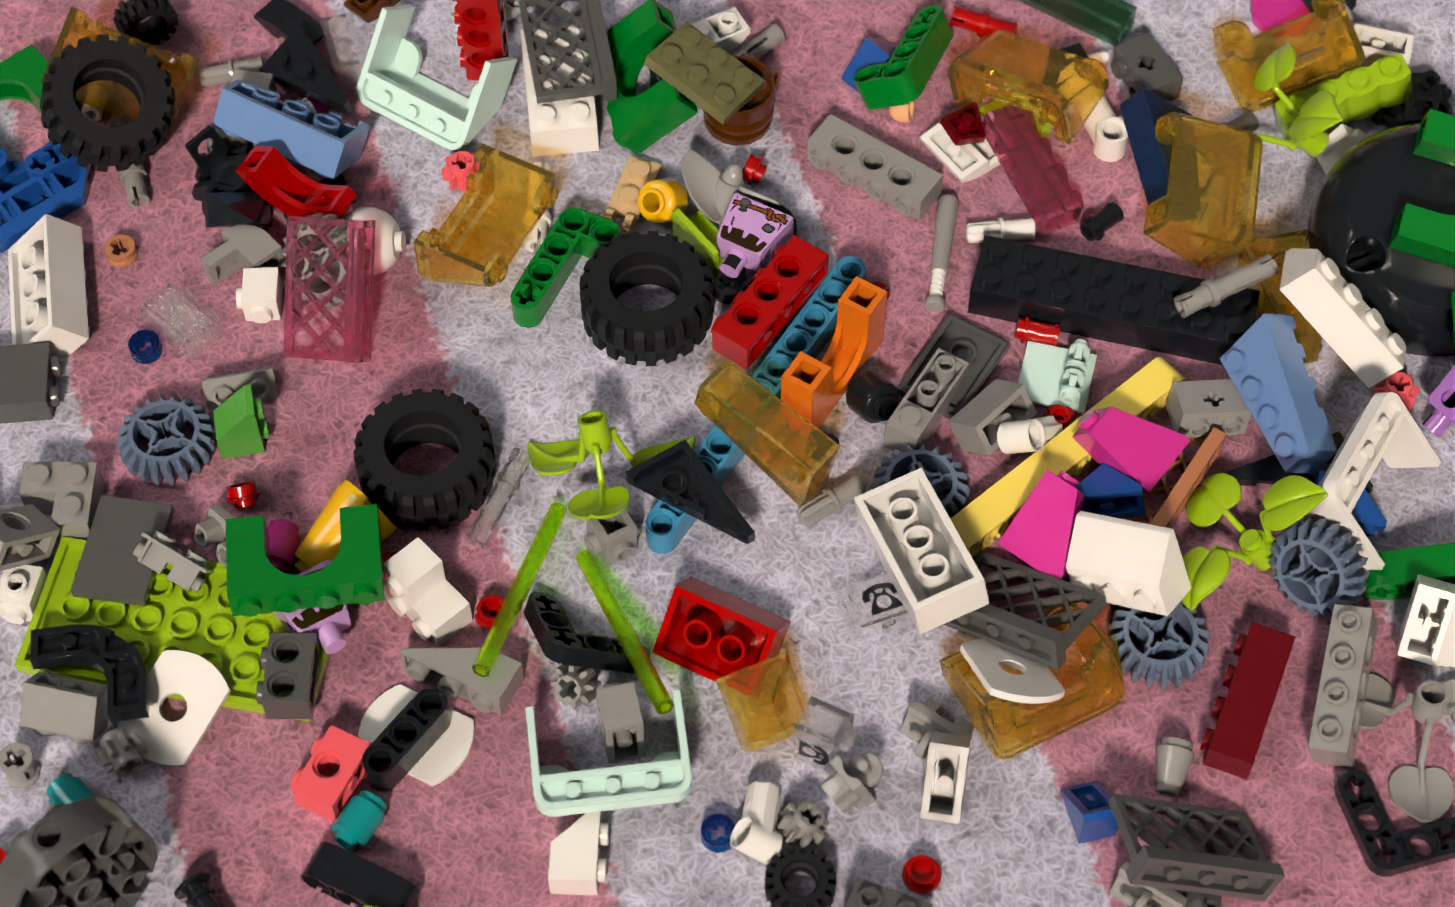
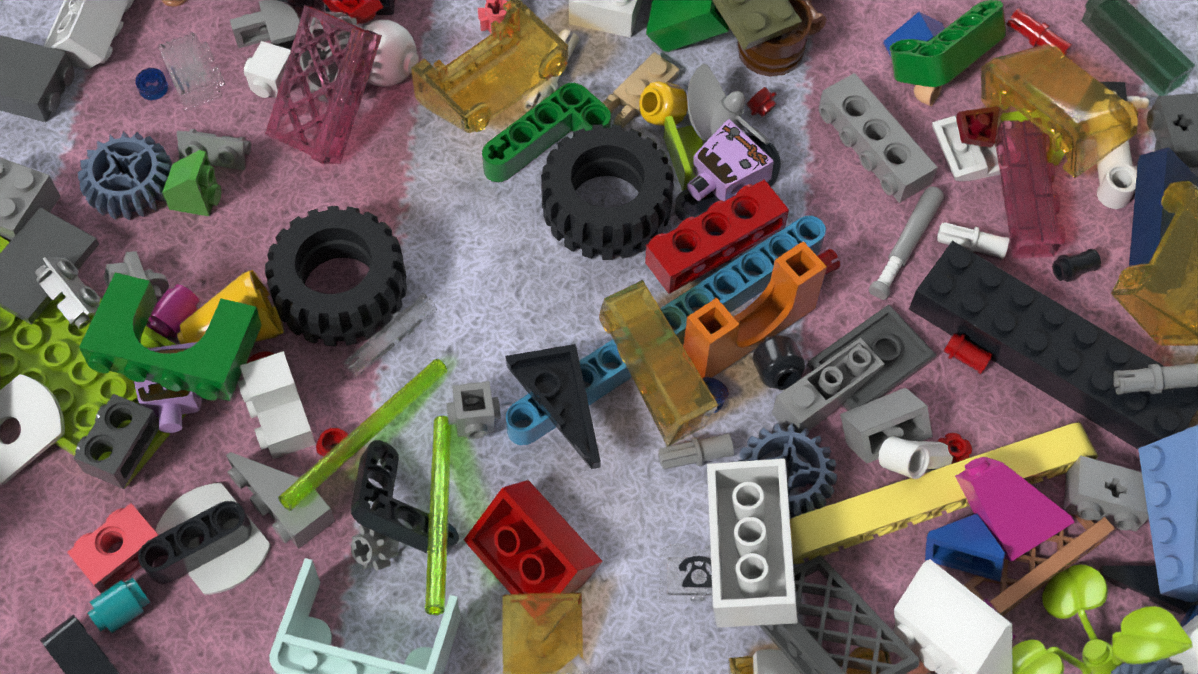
camera: 20 degrees right, 5 degrees up
red plate [226,481,261,509] -> none
lime plant [528,410,696,520] -> none
light grey brick [596,682,645,764] -> none
dark pink slope [998,470,1084,582] -> none
light aqua hinge [1018,339,1097,414] -> none

